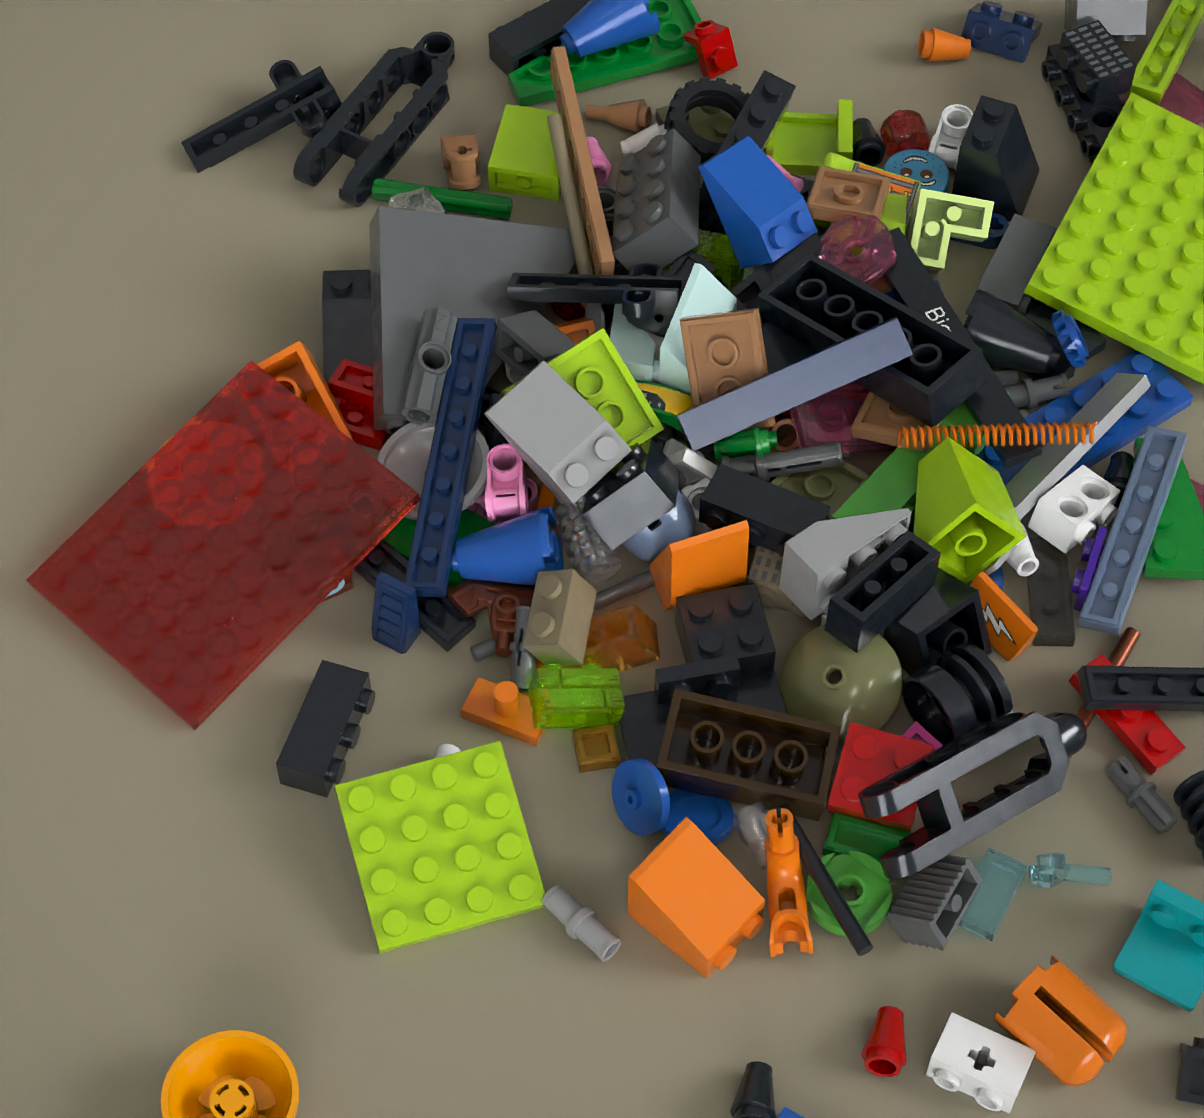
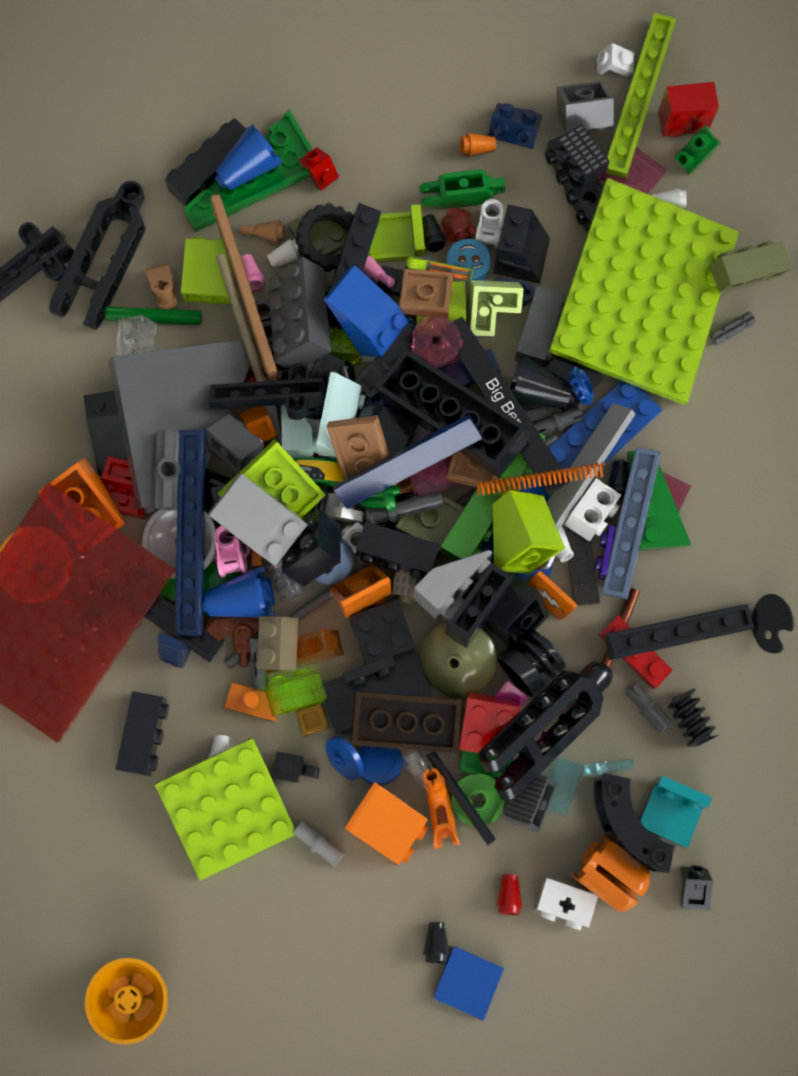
camera: 10 degrees left, 20 degrees up
none -> black plate [272,752,320,783]
none -> green hinge [419,169,506,209]
none -> black window [594,773,675,873]

